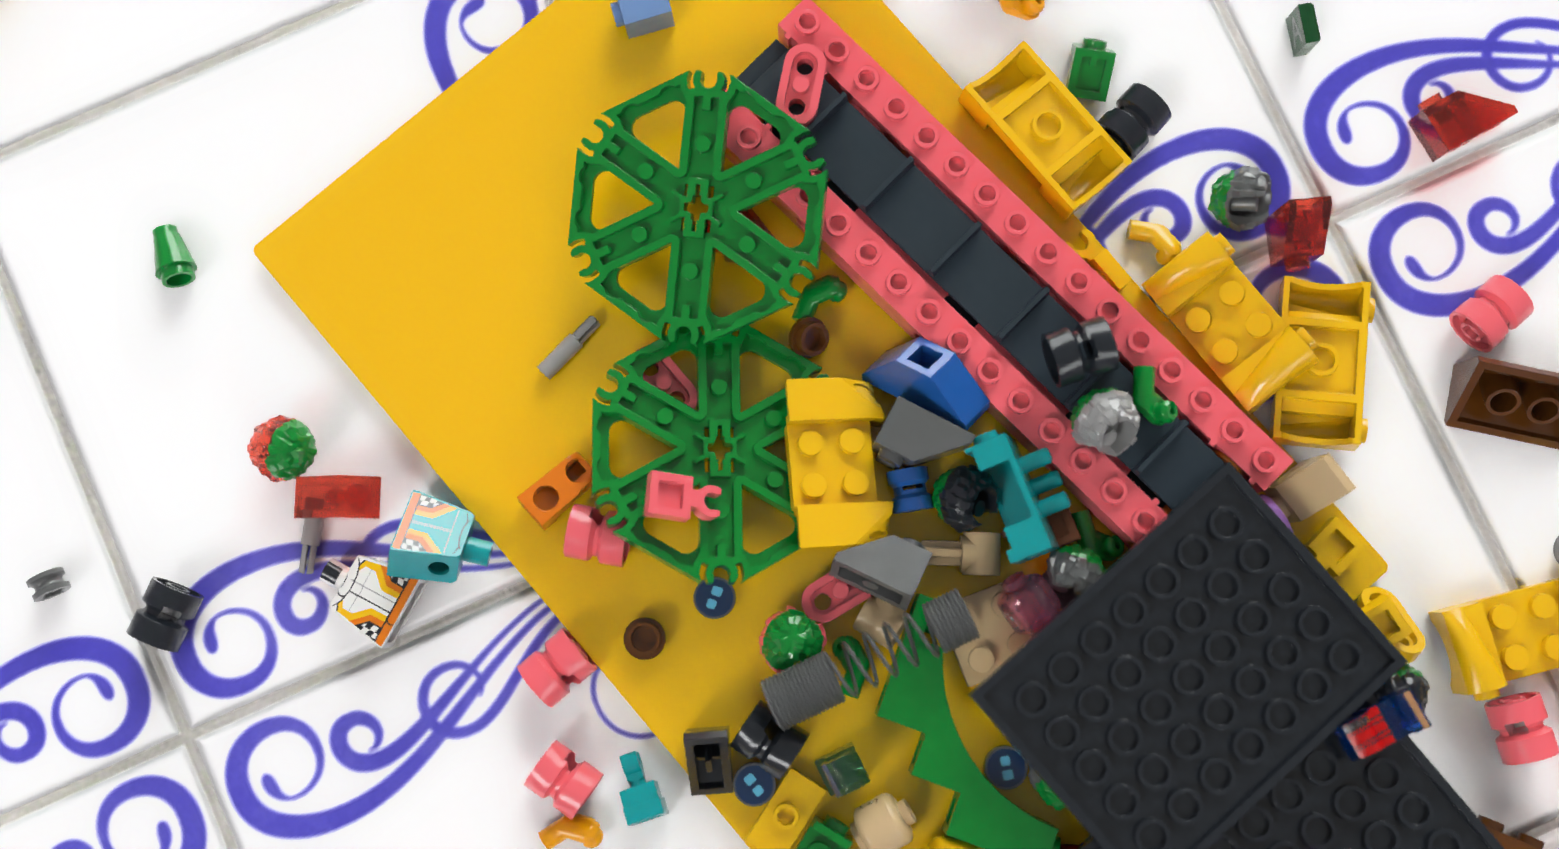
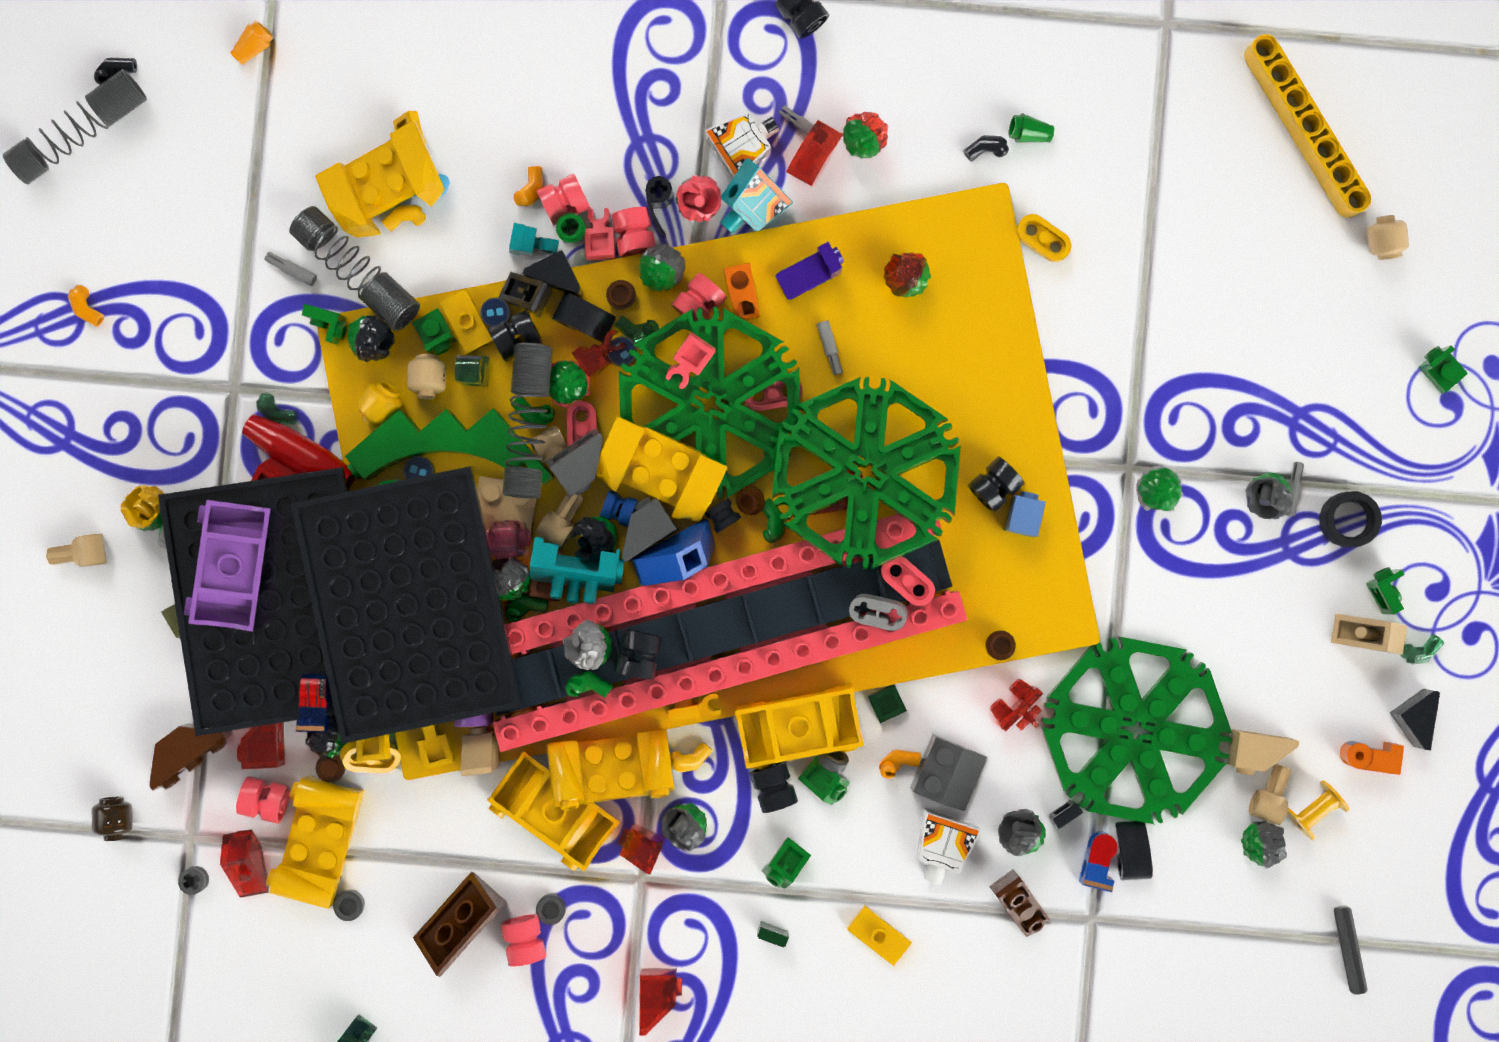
camera: 120 degrees right, 5 degrees up
none -> clear red slope [237,722,285,770]
none -> reddish brown plate [315,754,346,783]
none -> black slope [522,250,583,298]
none -> dark grey tile [536,893,566,925]
none -> black panel [552,292,616,343]
none -> green cone [556,213,586,243]
none -> clear red piece [572,330,626,377]
none -> coral plate [584,208,616,261]
none -> clear green arm [614,315,659,343]
none -> piece [639,244,686,292]
none -> black panel [645,176,673,238]
none -> coral piece [676,175,721,222]
none -> black wheel [704,498,741,533]
none -> green bracket [761,837,811,889]
none -> dark purple bracket [776,242,844,300]
none -> dark grey tile [818,751,849,773]
none -> light grey beam [849,594,908,631]
none -> dark green tile [867,684,907,724]
none -> clear red piece [883,252,931,297]
none -> black arm [963,135,1009,162]
none -> black wheel [967,456,1025,513]
none -> yellow plate [1017,214,1072,262]

